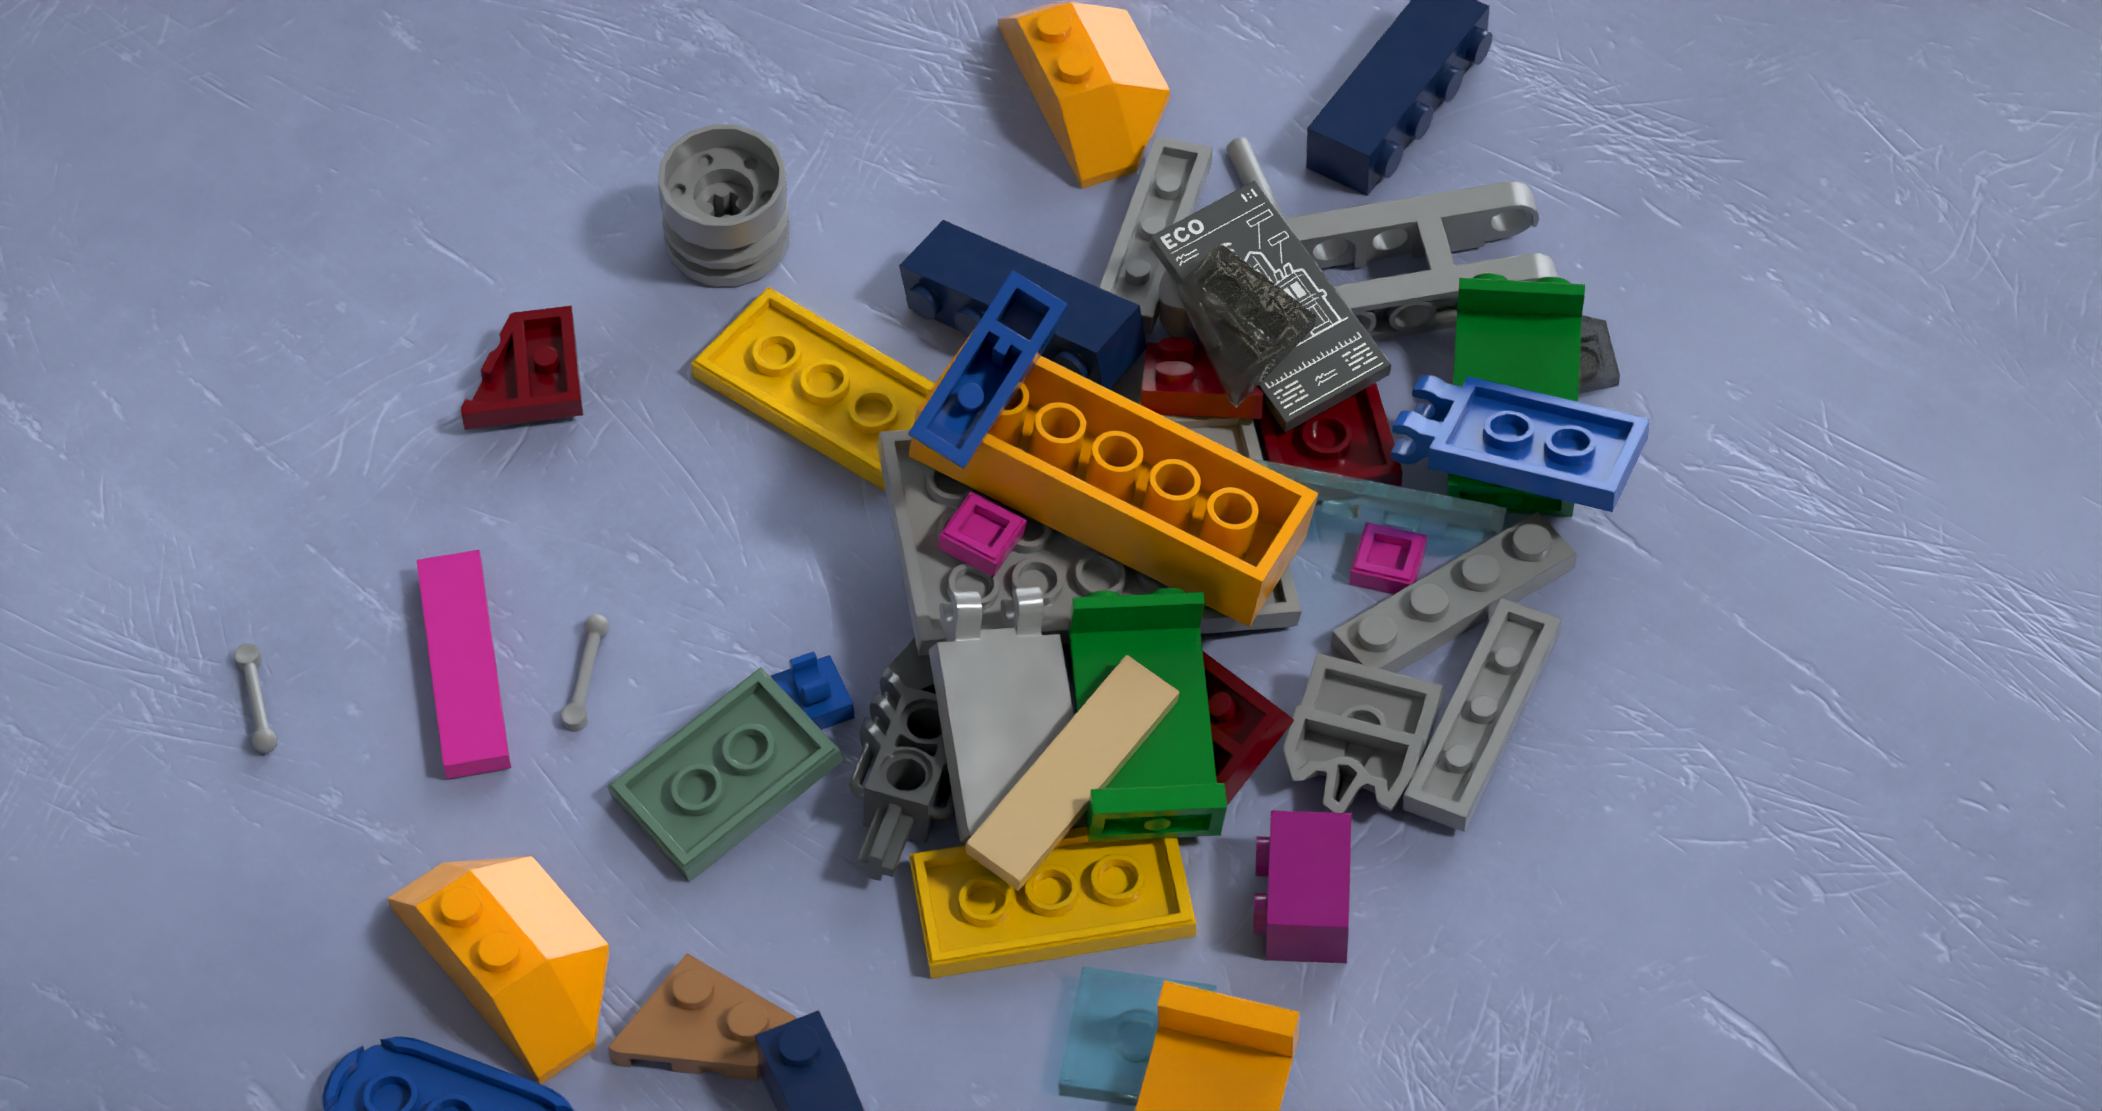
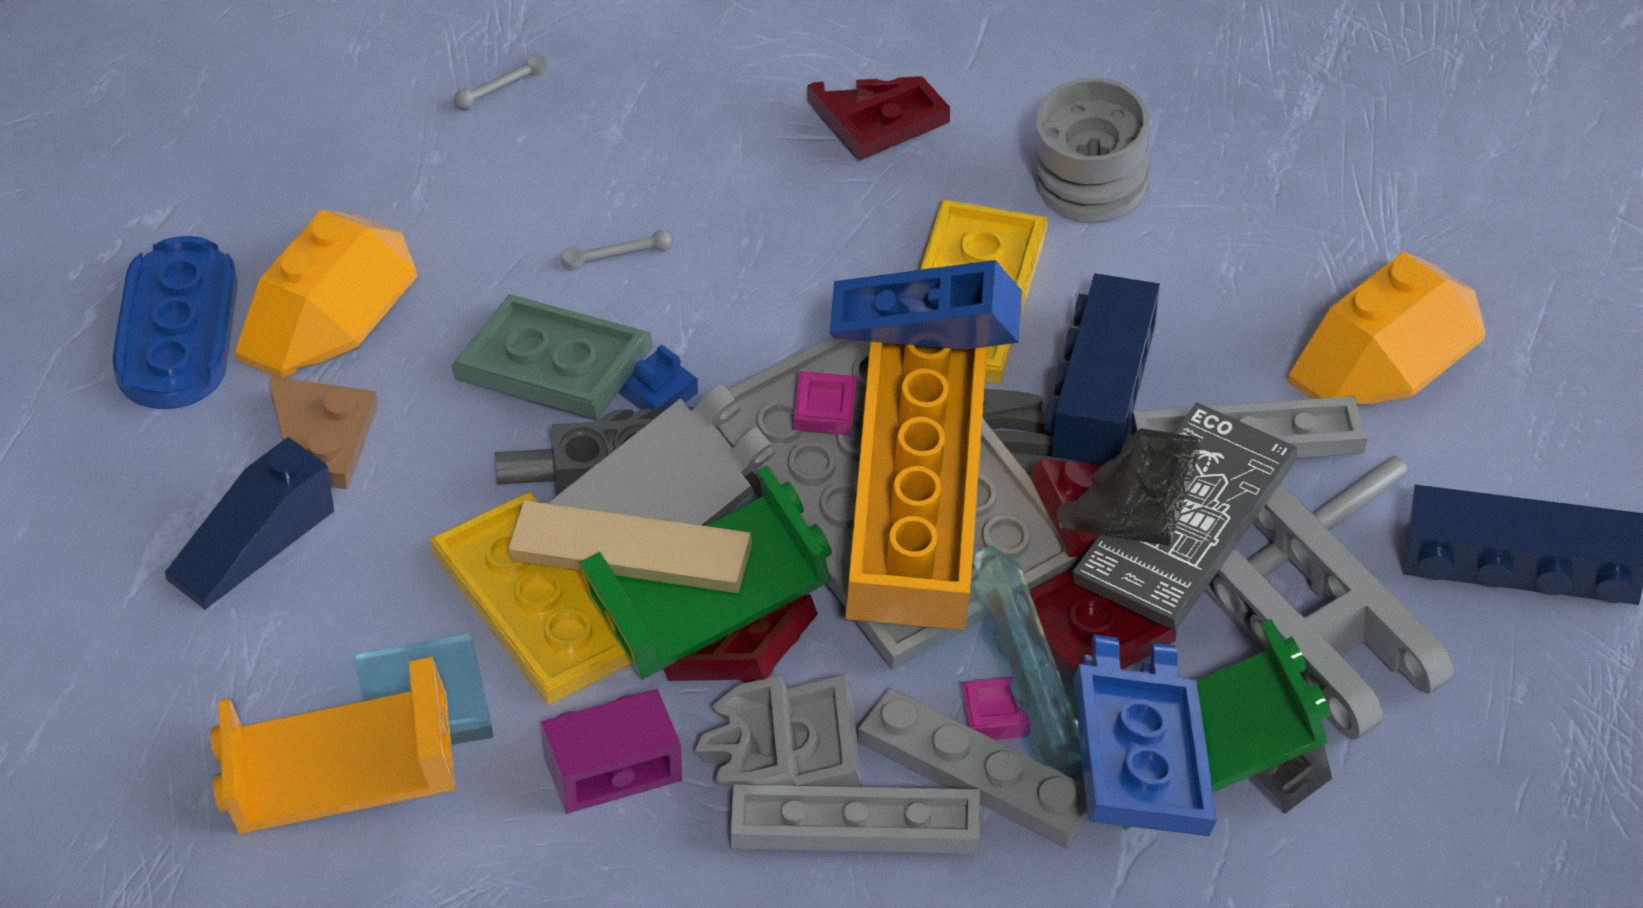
camera: 65 degrees right, 5 degrees down
dark pink tile [416,550,511,779] -> none

